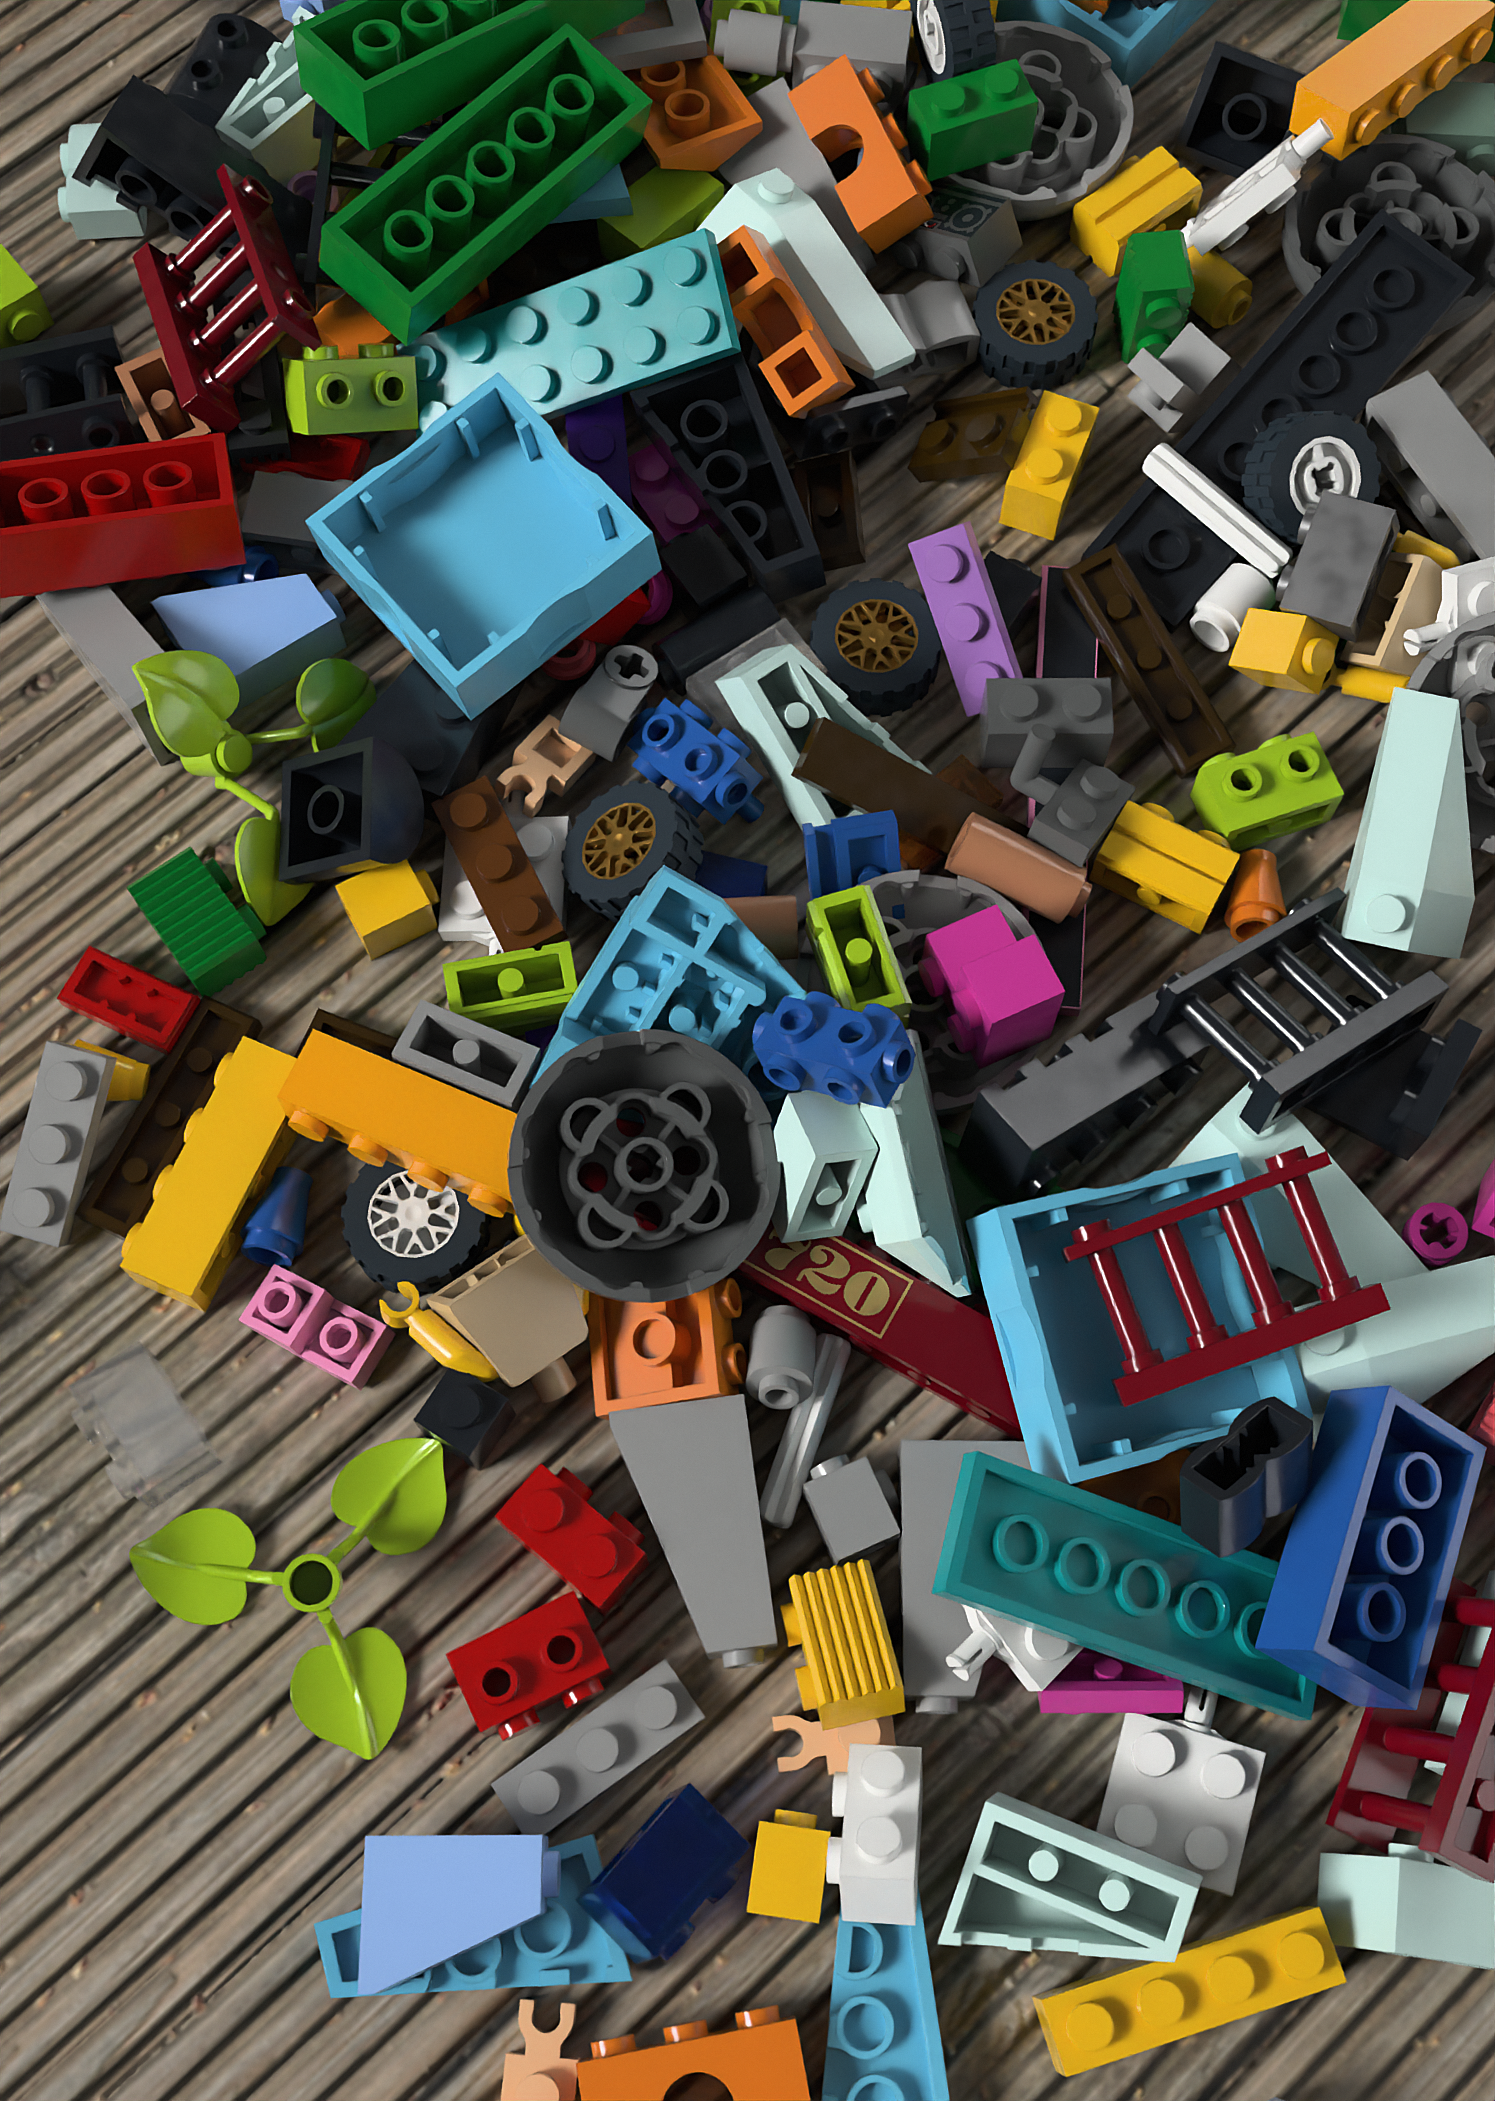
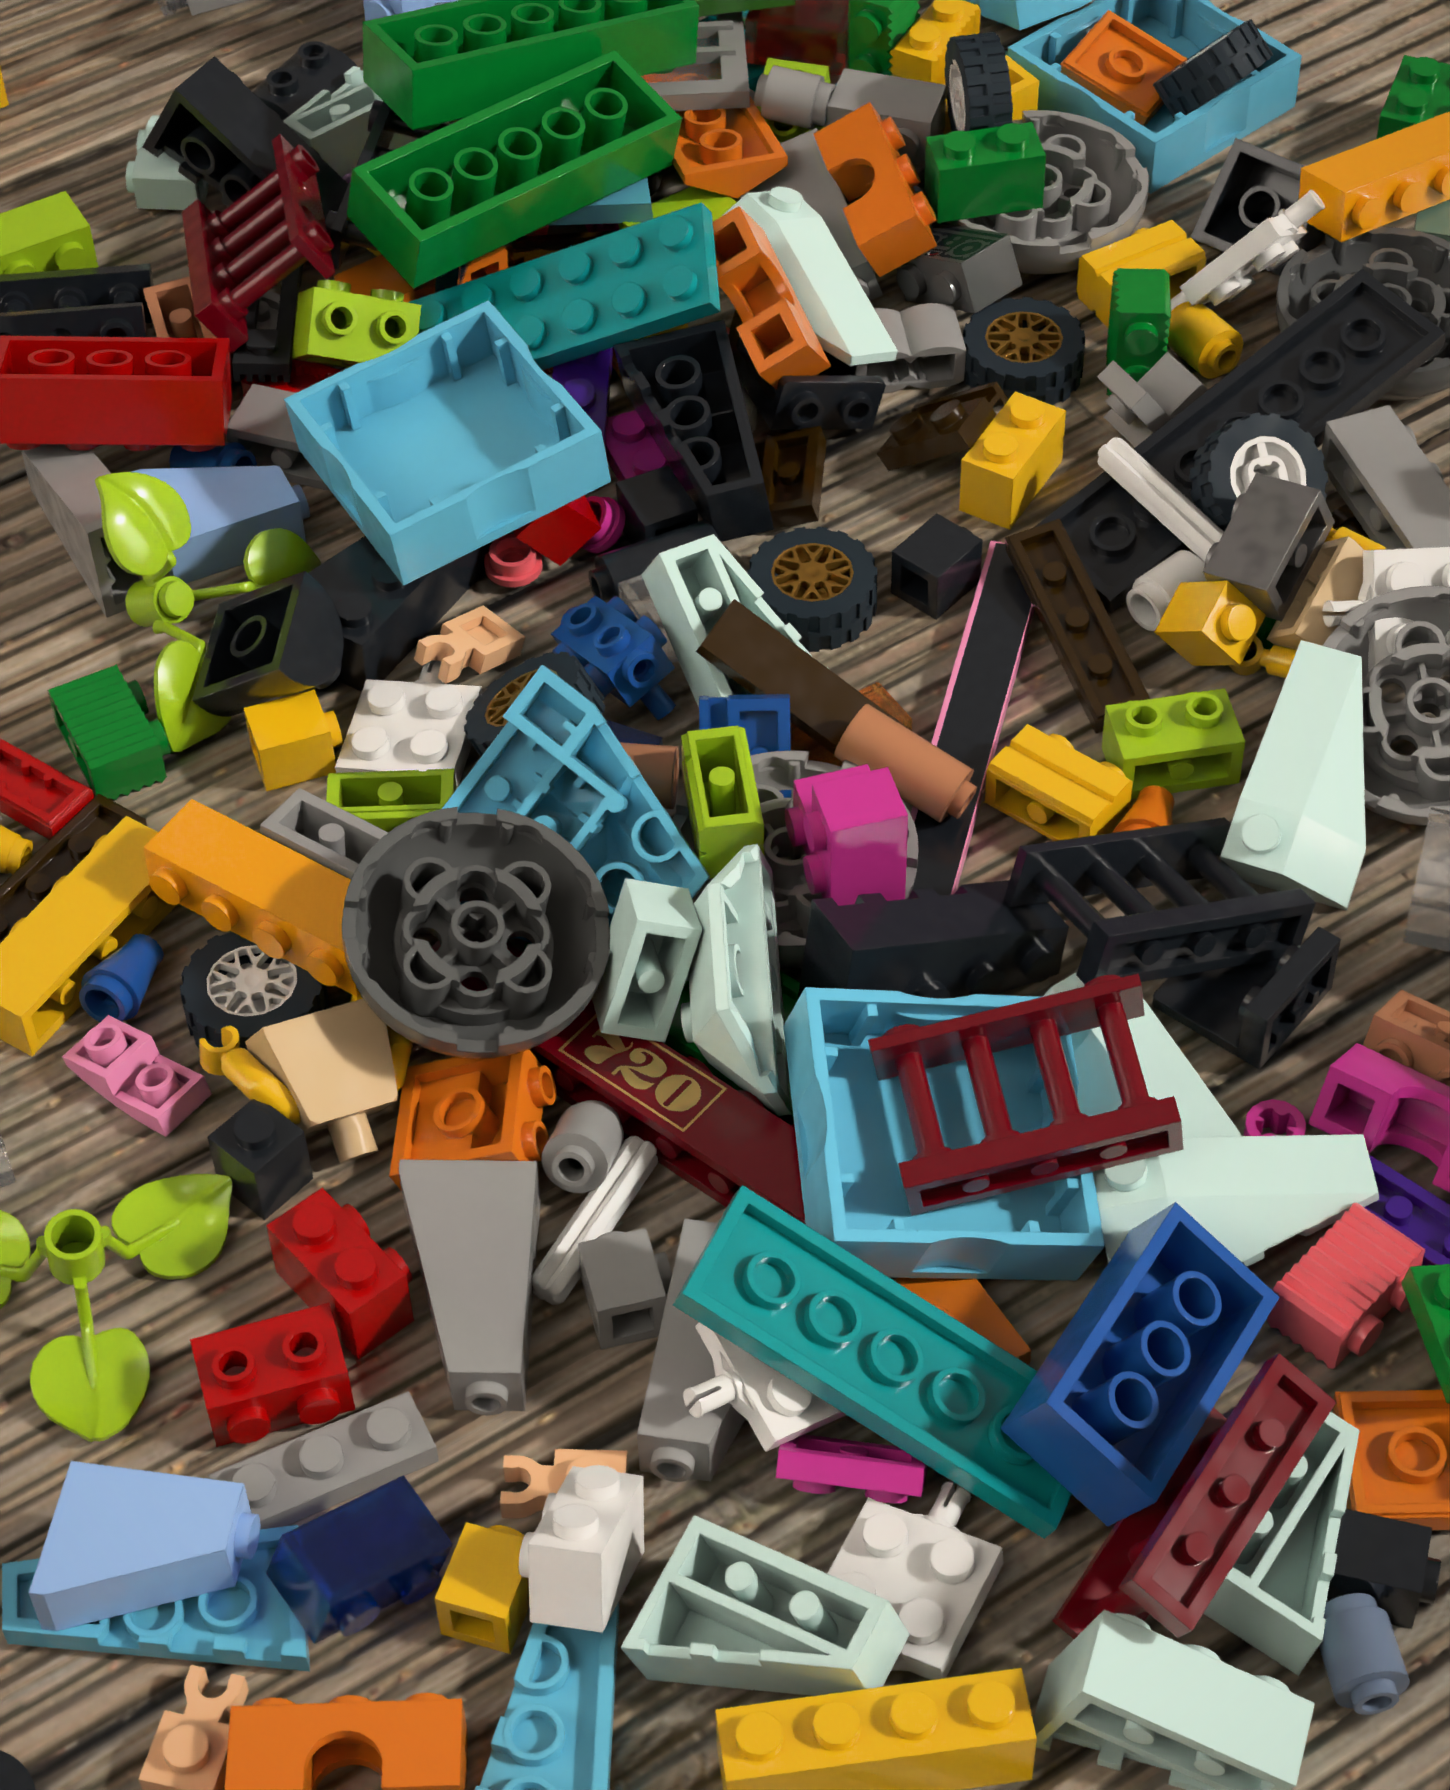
camera: 10 degrees right, 20 degrees down
reddish brown plate [431,775,569,953] -> none
dark grey piece [558,645,658,763] -> none
blue brick [752,991,916,1109] -> none
yellow brick [779,1559,905,1731] -> none
medium lavender plate [908,521,1023,717] -> none
dark grey brick [980,678,1114,768] -> none
dark grey plate [1010,723,1136,868] -> none
black brick [1180,1396,1313,1558] -> none

